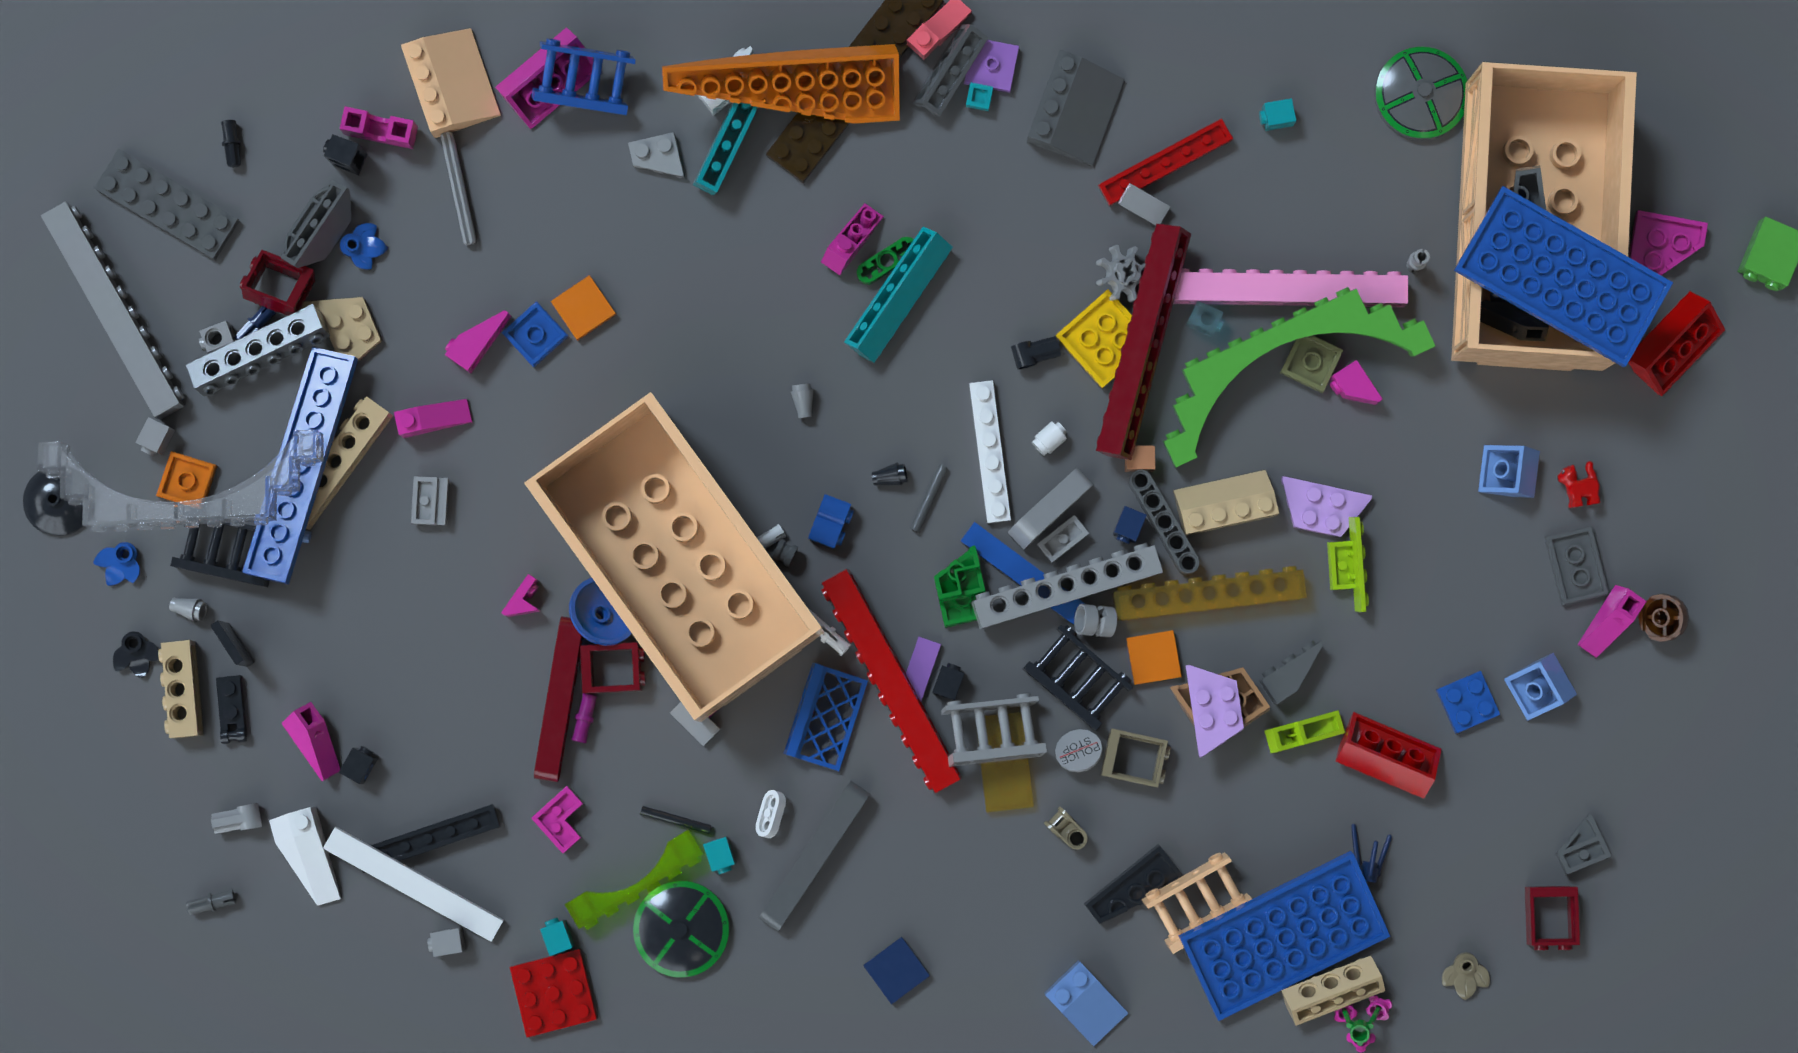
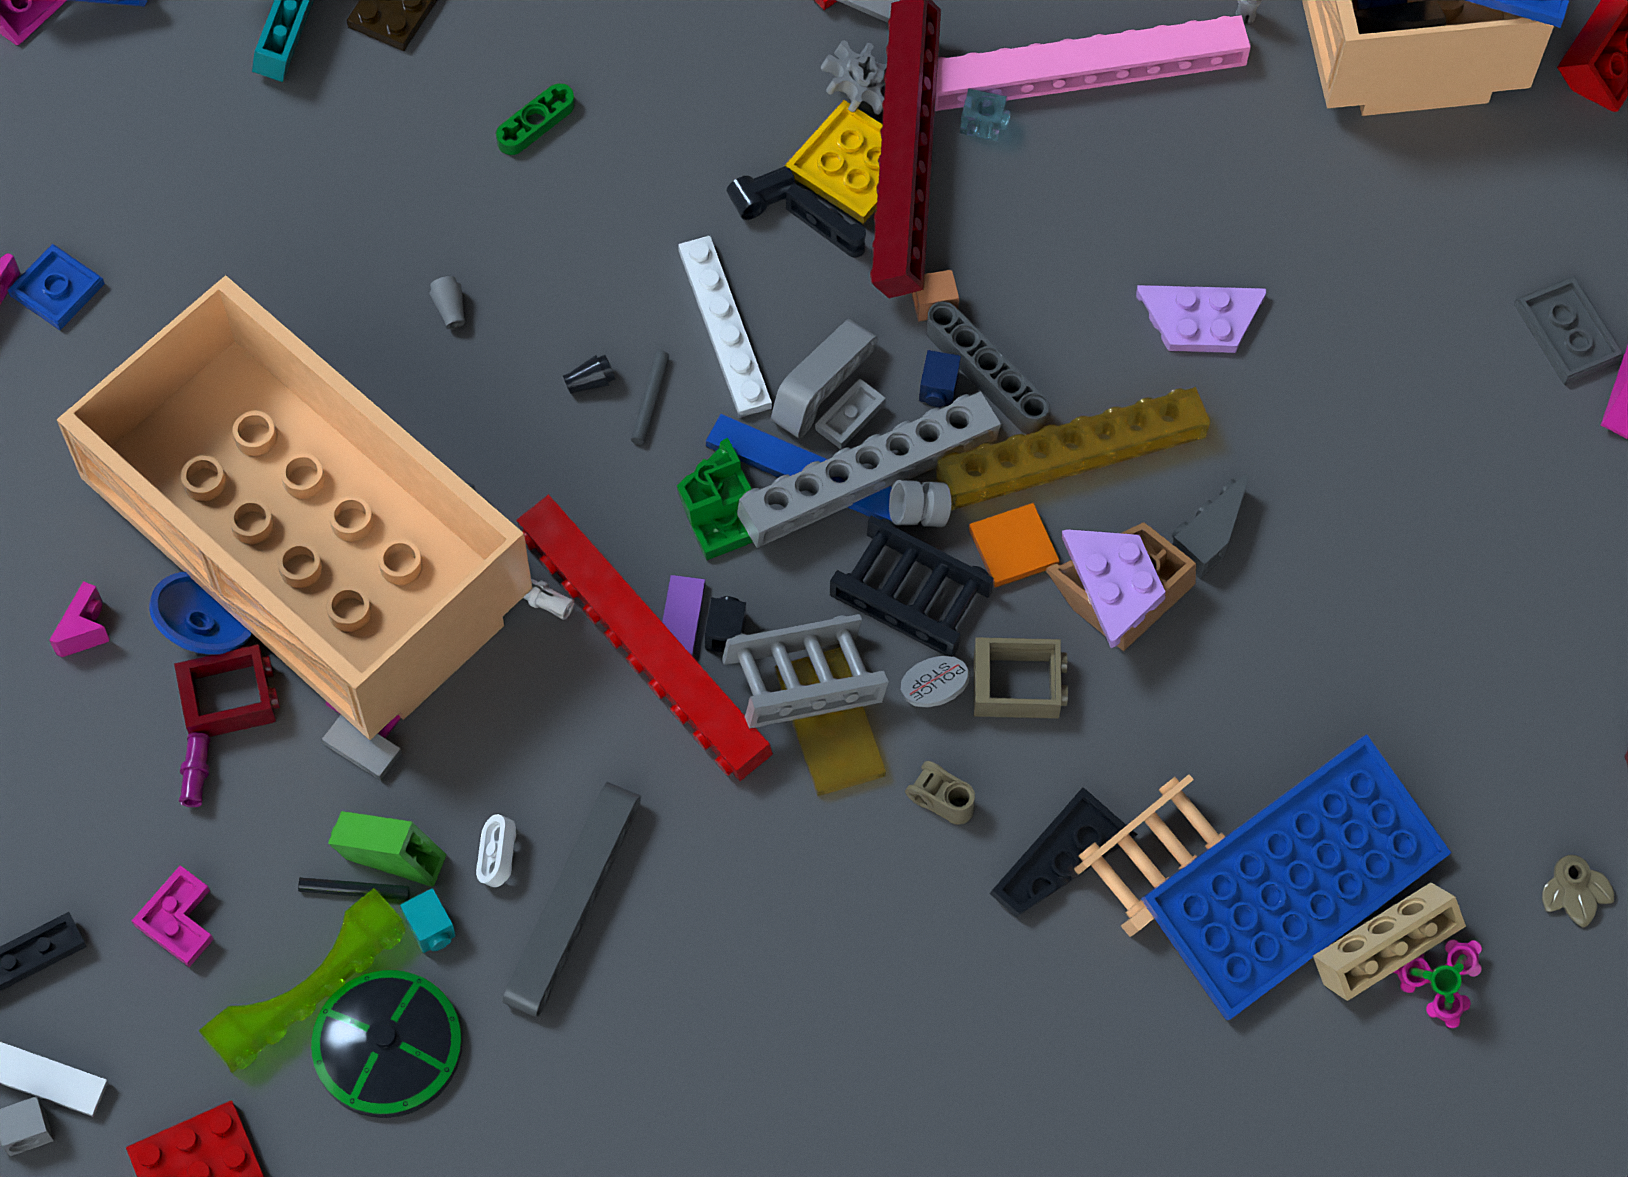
camera: 15 degrees left, 20 degrees down
dark red beam [534,616,583,782] -> none
teal brick [540,917,575,956] -> none
orange tile [551,275,616,341] -> none
light grey wing [628,132,684,178] -> none
blue fence [783,663,868,771] -> none
blue brick [808,494,854,549] -> none
dark pink slope [821,203,884,275] -> none
teal brick [844,226,953,363] -> none
dark blue tile [863,936,930,1005] -> none
white brick [1032,421,1067,456] -> none
medium blue slope [1044,960,1128,1046] -> none
bright green arch [1162,287,1435,467] -> none
tan slope [1173,470,1279,536] -> none
lime slope [1264,710,1345,753] -> none
olive plate [1280,335,1343,393] -> none
lime bracket [1327,517,1369,612] -> none
dark pink slope [1330,360,1383,405] -> none
red slope [1335,712,1442,799] -> none
dark blue plant [1351,824,1392,883] -> none
blue plate [1436,671,1500,733] -> none
medium blue slope [1478,445,1540,498] -> none
medium blue slope [1504,653,1577,721] -> none
red animal [1557,461,1600,508] -> none
none -> bright green slope [328,811,447,887]
none -> black plate [786,183,866,258]

